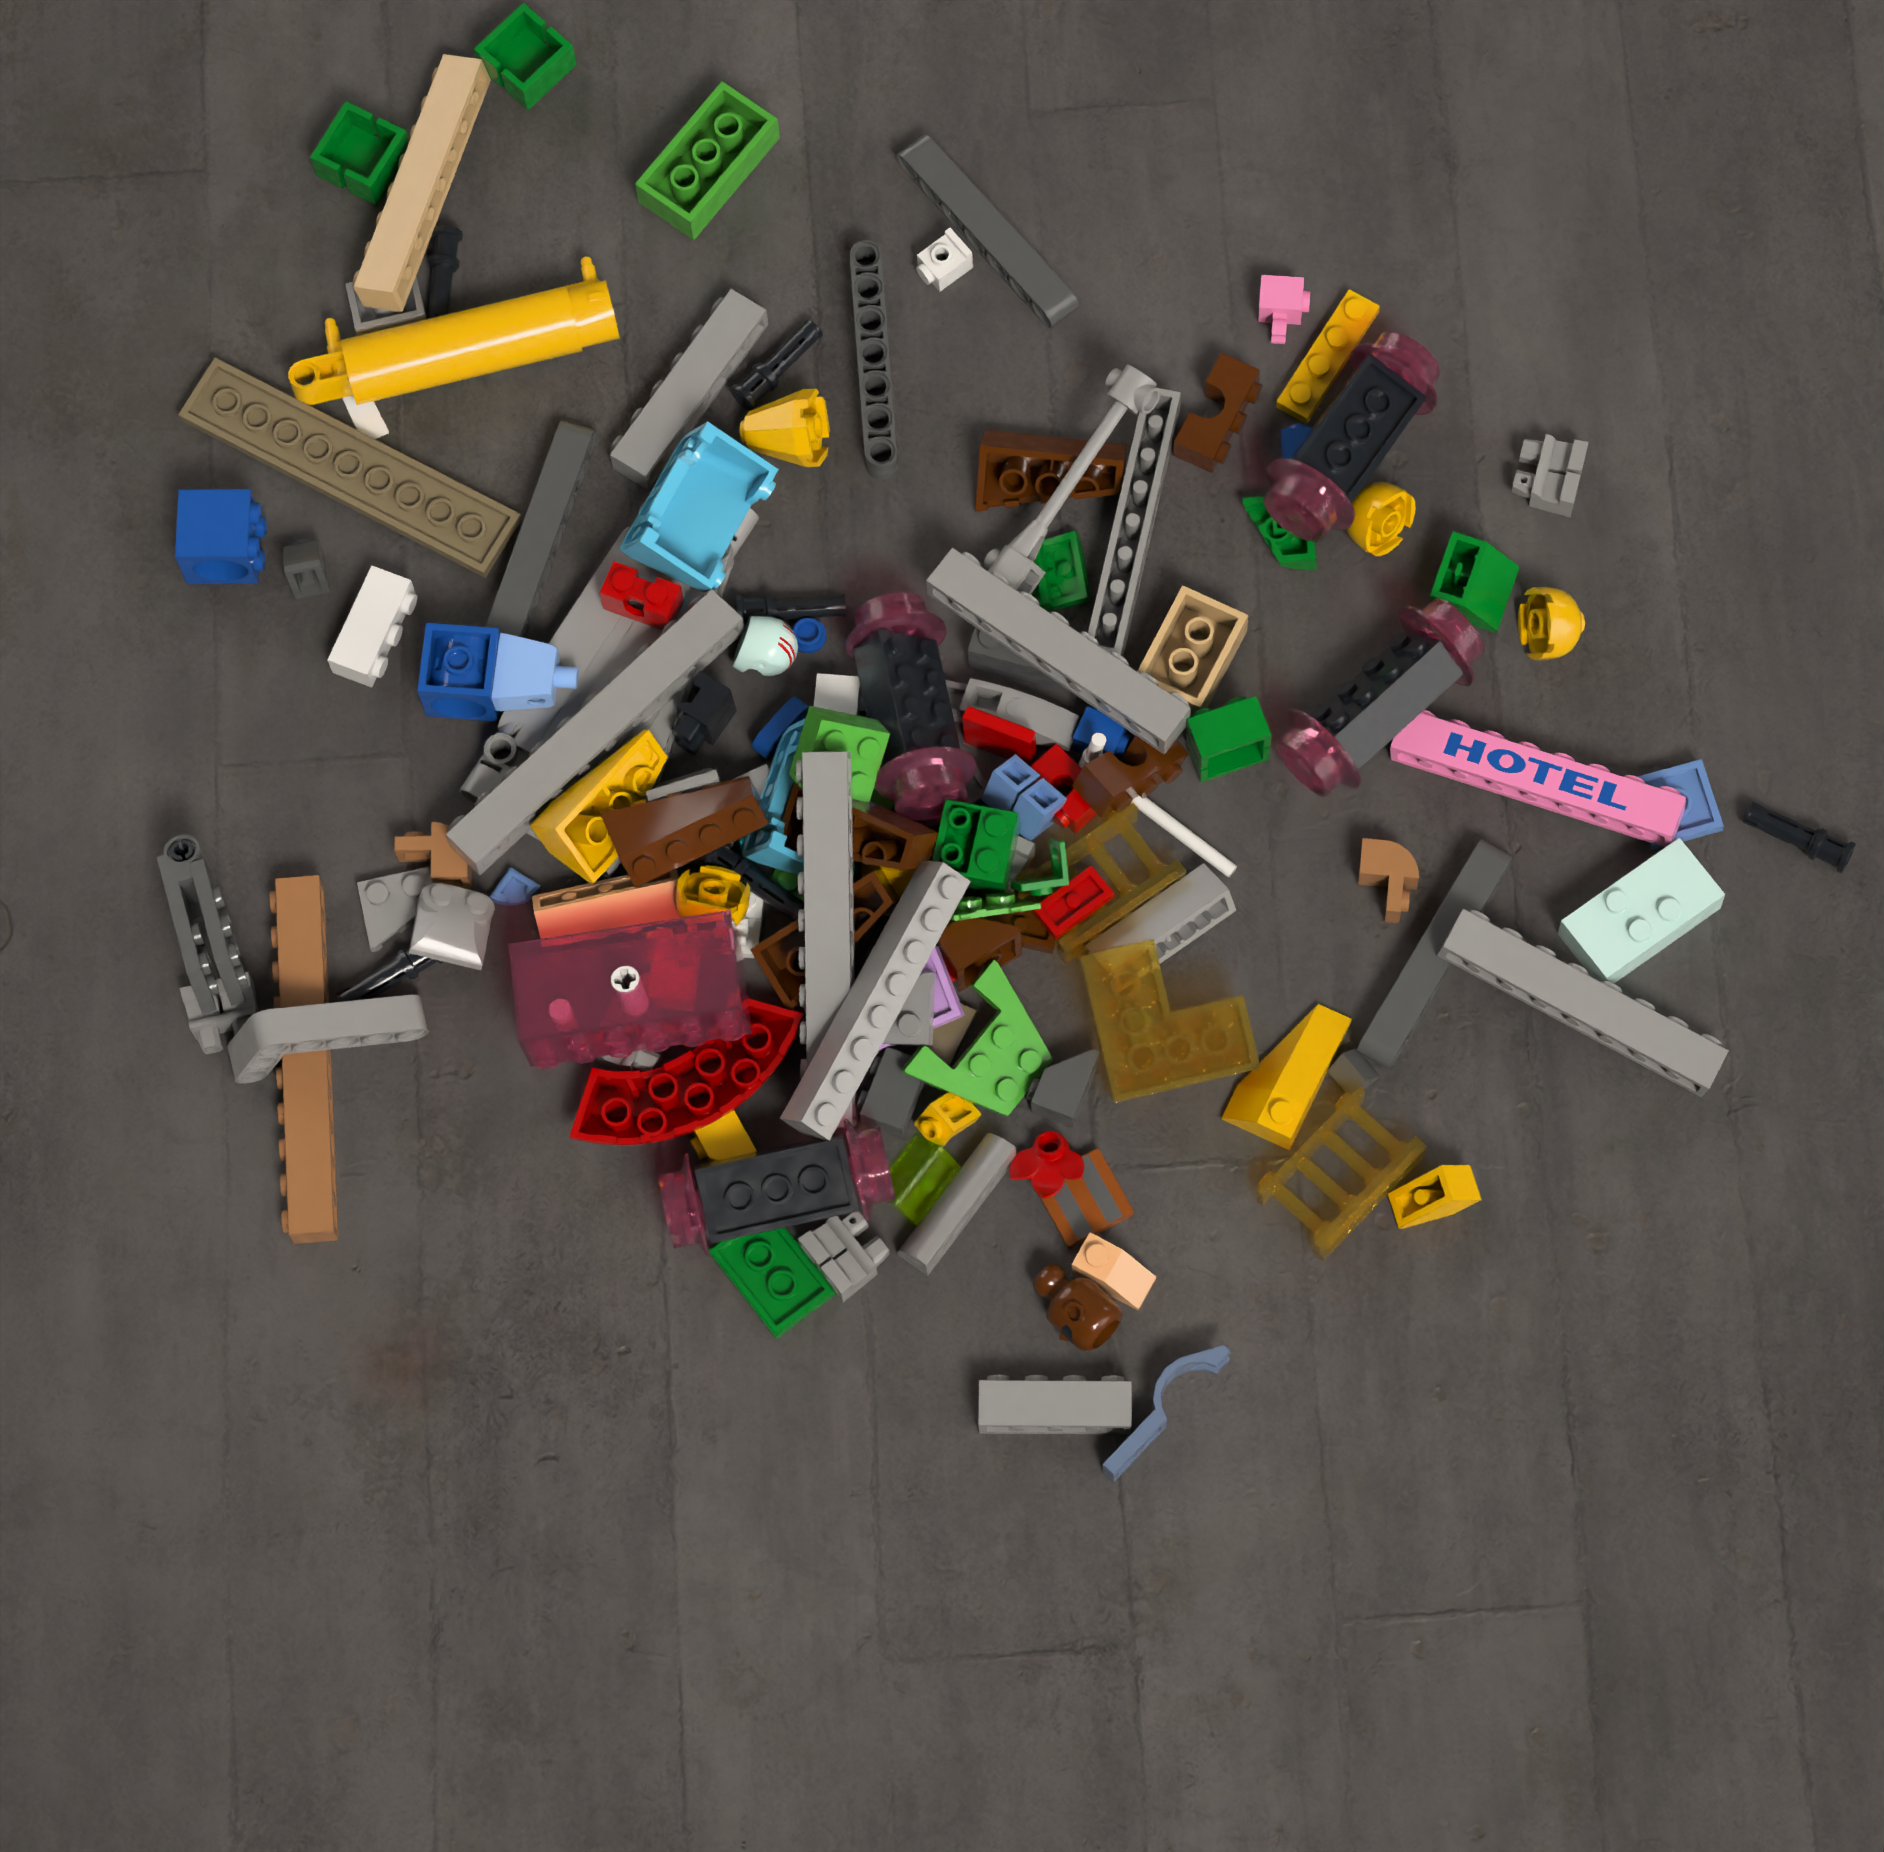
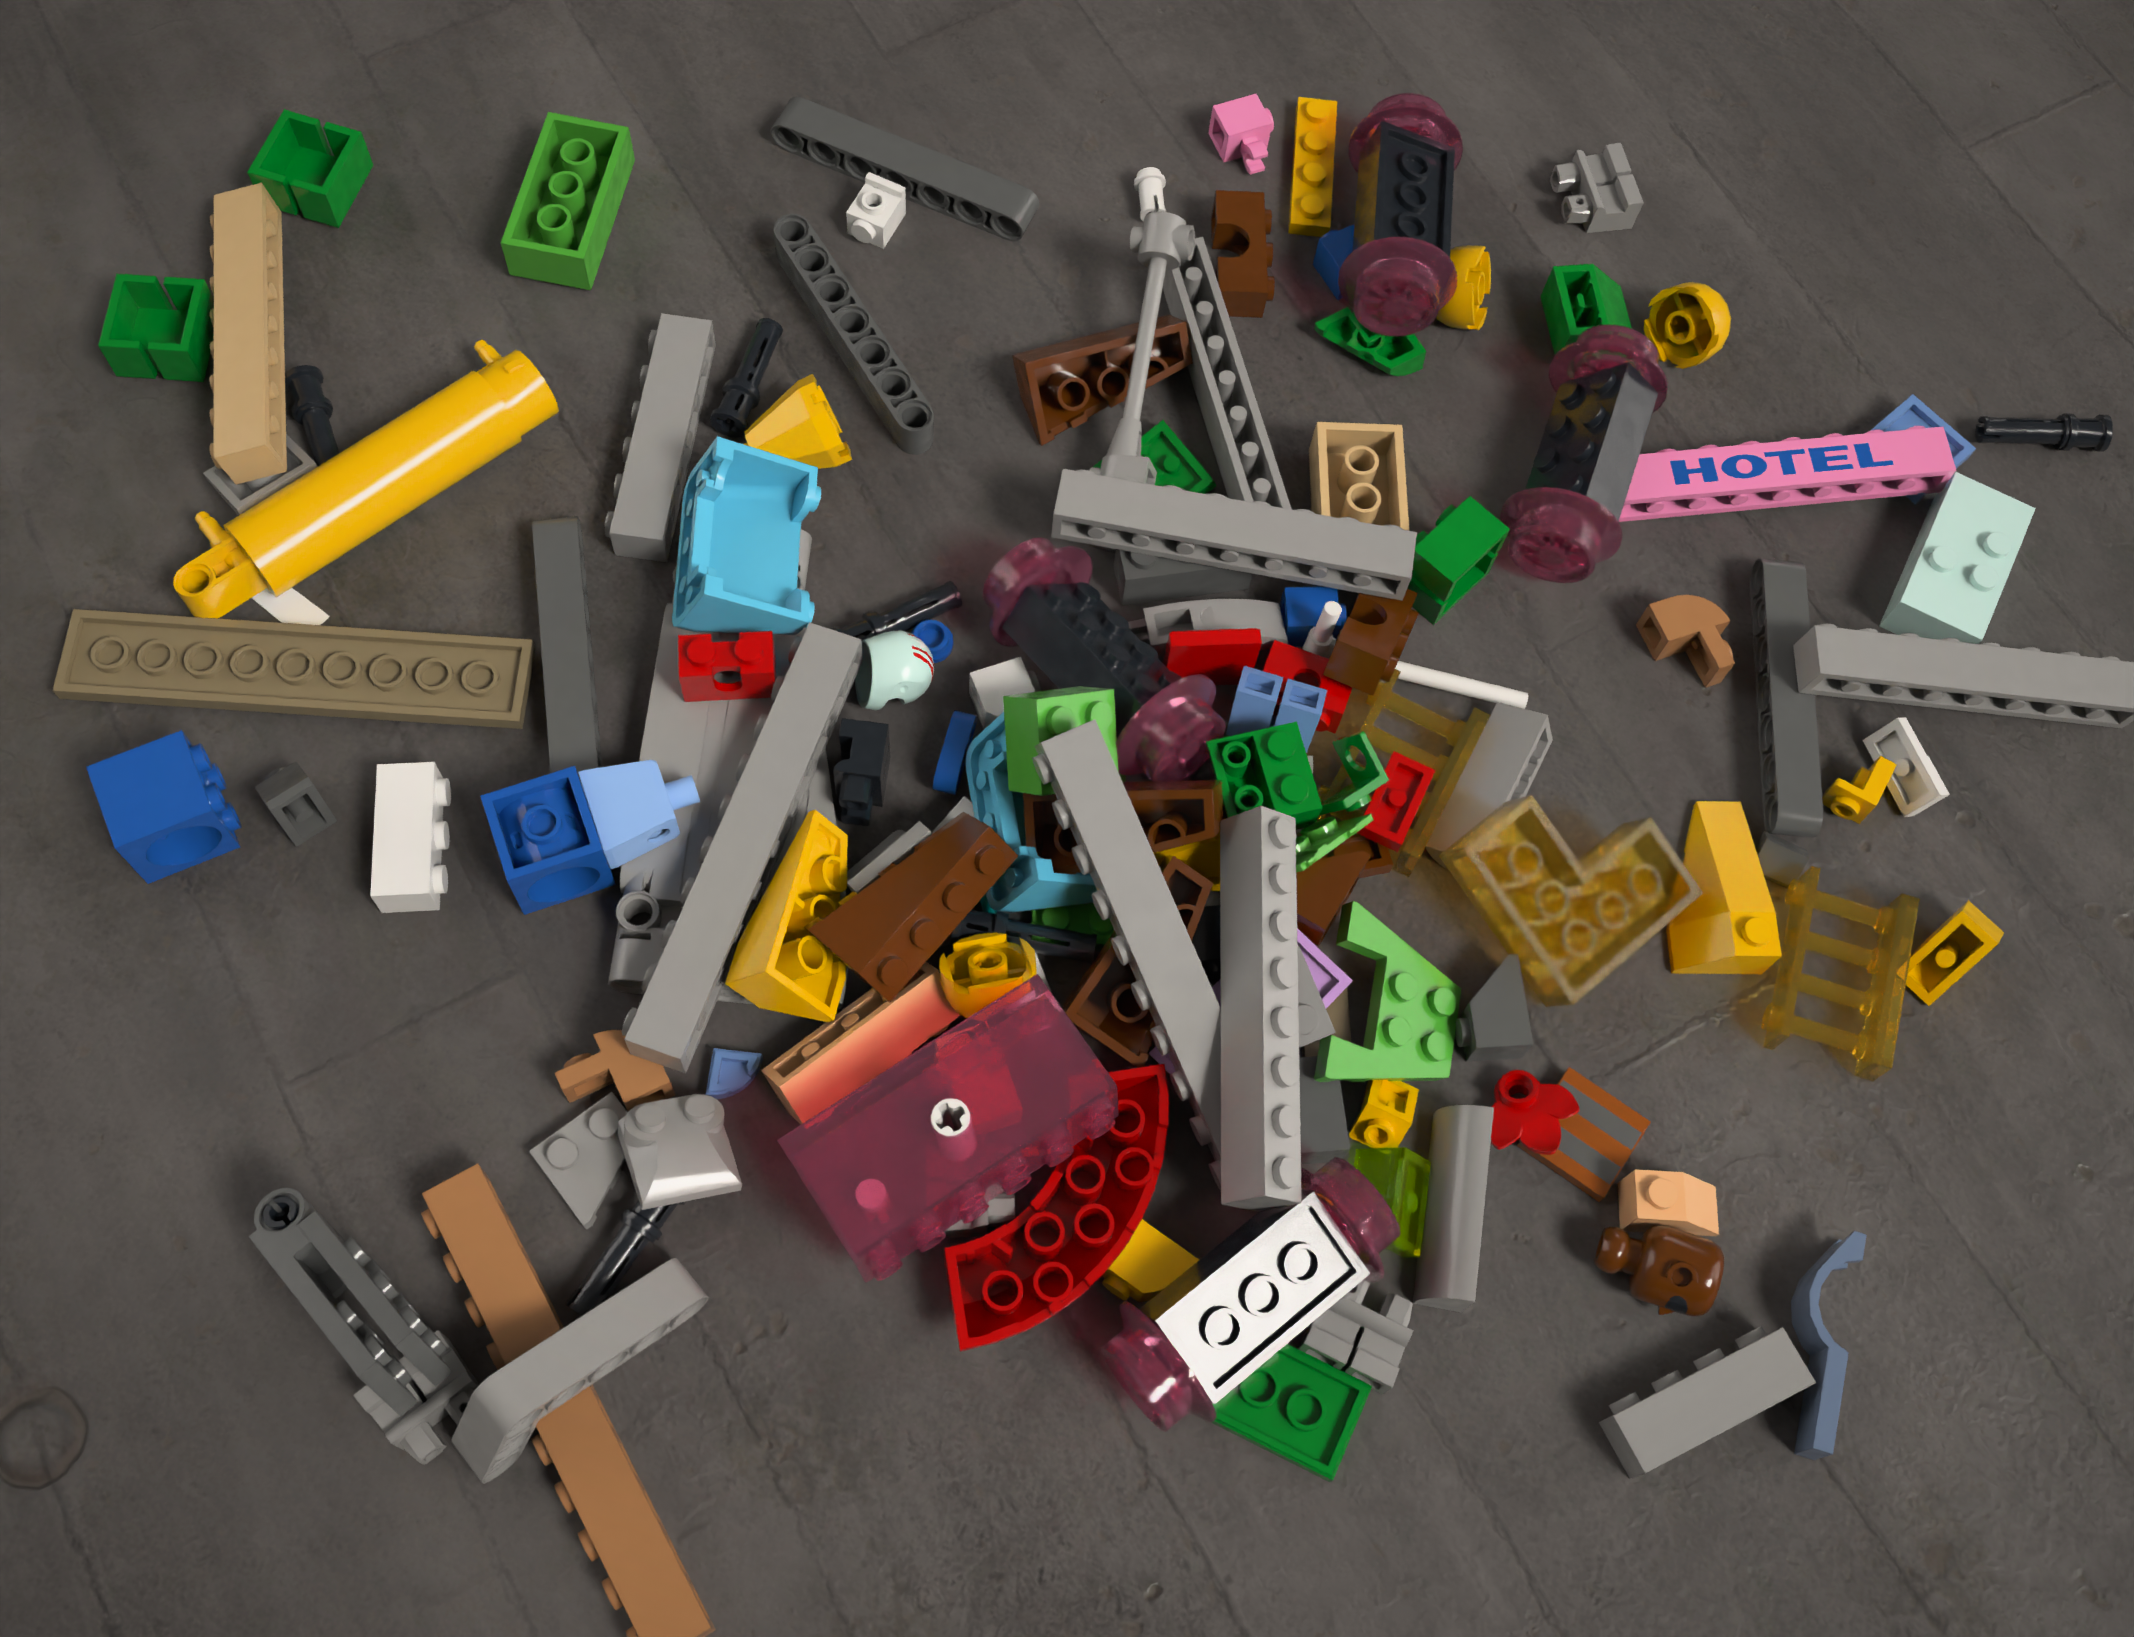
camera: 40 degrees left, 5 degrees down
none -> white pin [1134,167,1166,221]
none -> yellow bracket [1822,756,1897,824]
none -> white plate [1862,717,1950,817]

